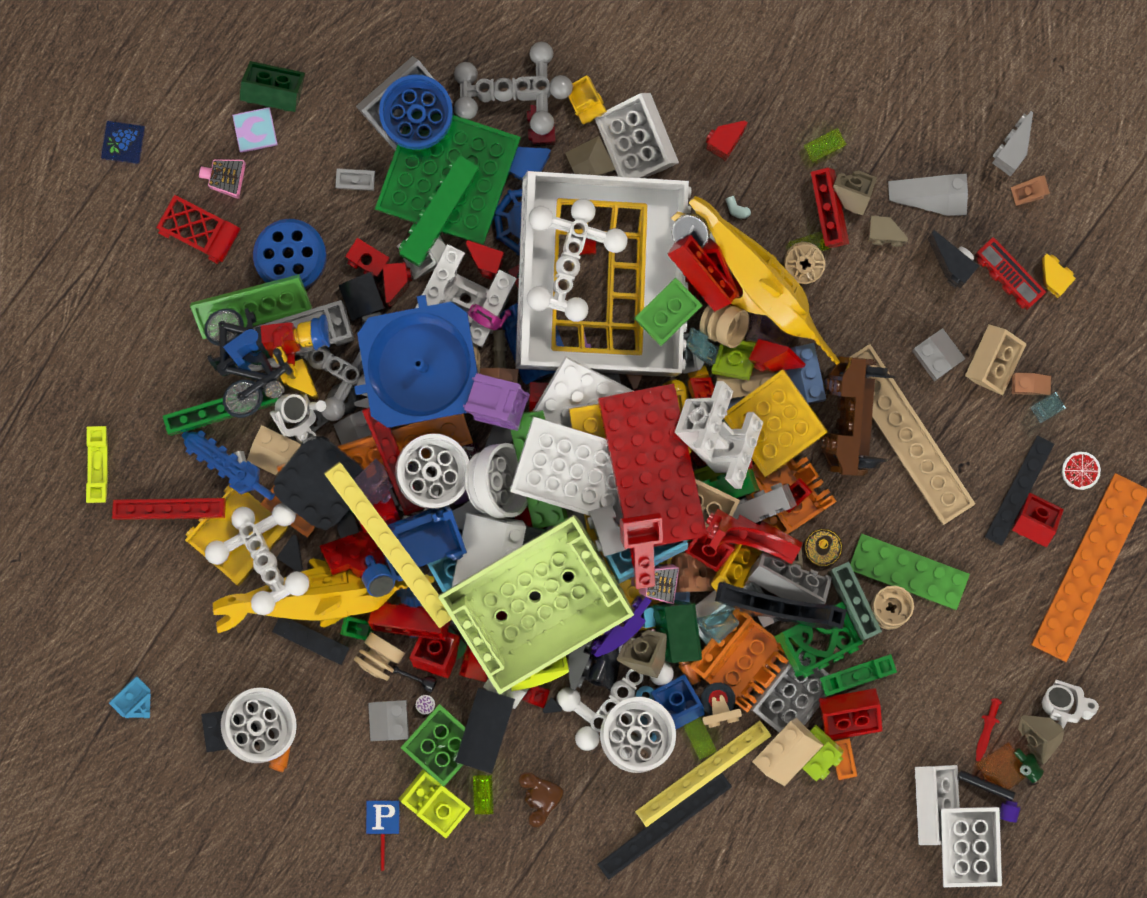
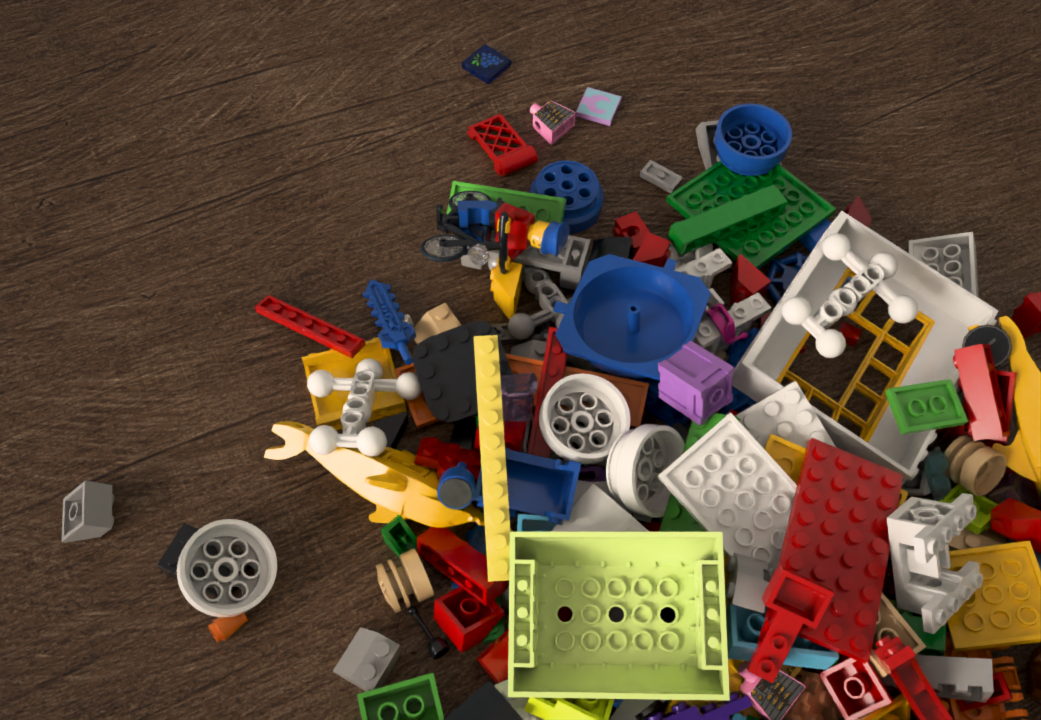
camera: 30 degrees right, 25 degrees down
neon yellow slope [86,426,108,503] -> none
dark azure slope [109,675,151,718] -> none
green brick [163,386,279,436] -> none
dark green slope [239,61,305,112] -> none
white piece [270,394,326,444] -> none
black plate [272,618,350,665] -> none
white tile [416,695,435,714] -> none
light grey piece [454,41,573,135] -> none
yellow piece [568,75,607,125] -> none
none -> light grey slope [61,481,114,543]

